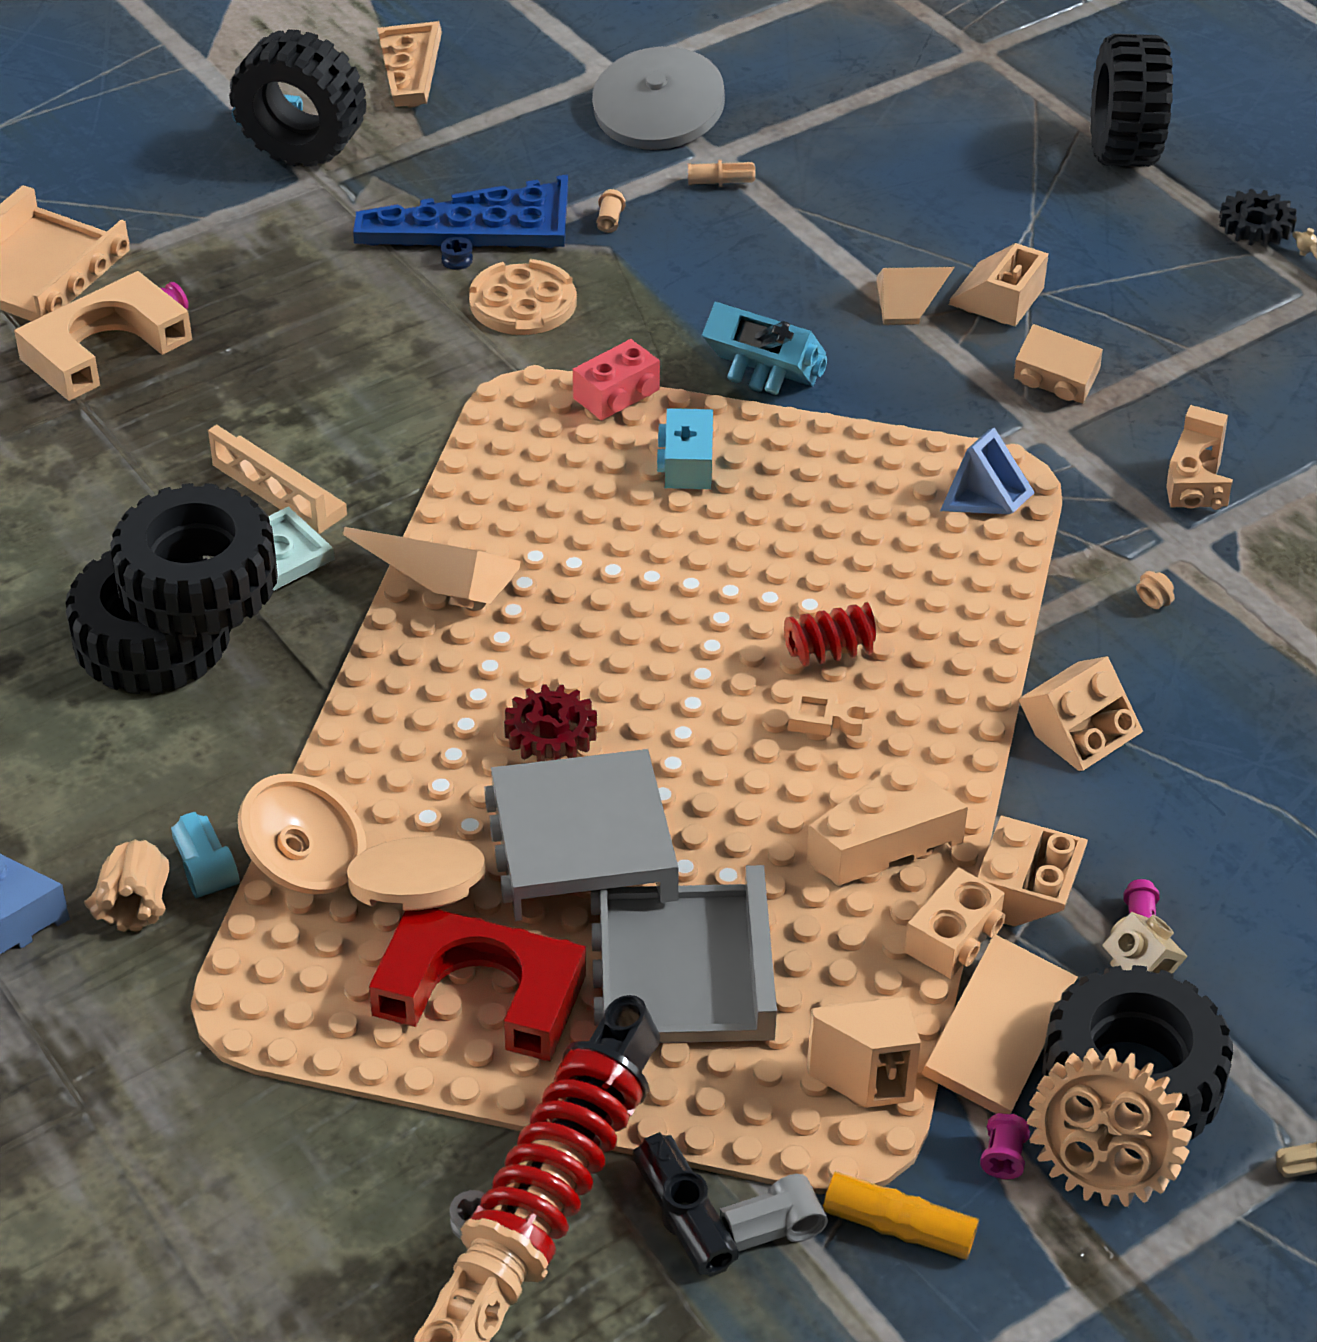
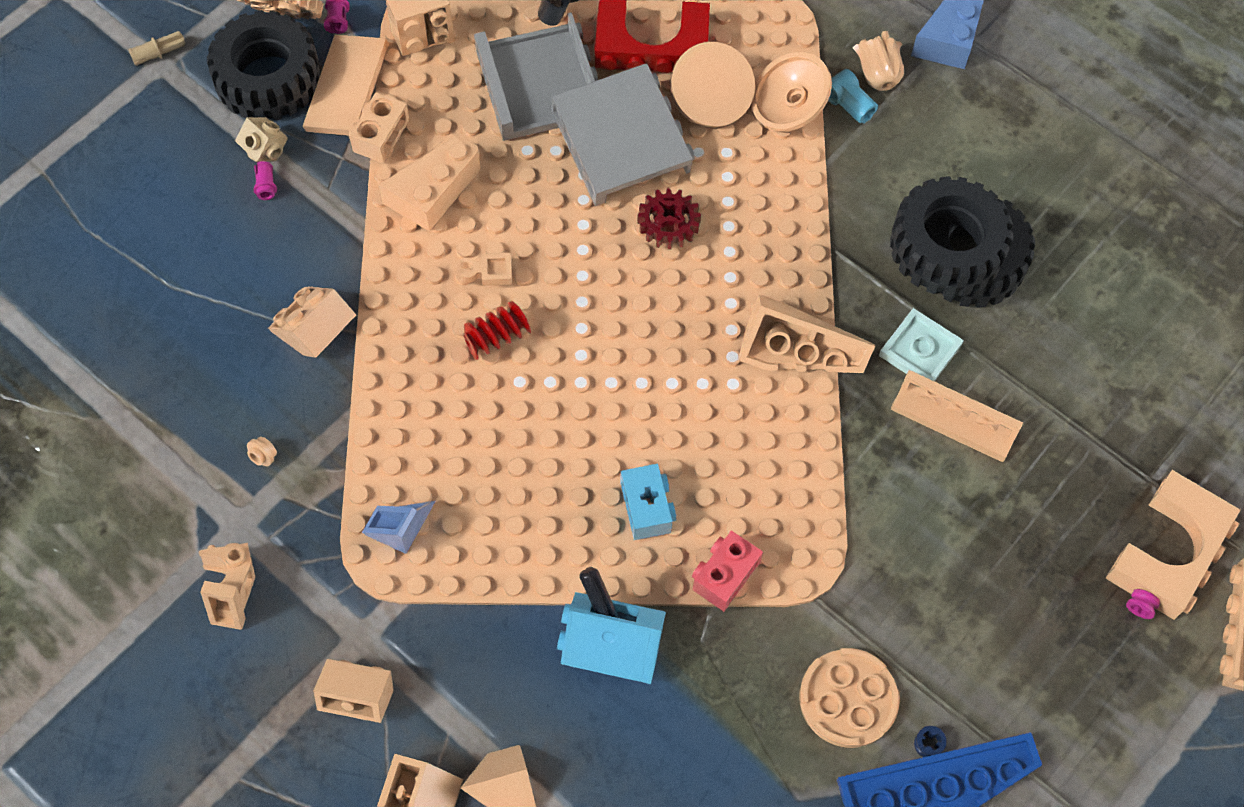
camera: 165 degrees right, 20 degrees up
light nougat slope [977,815,1088,927] -> none

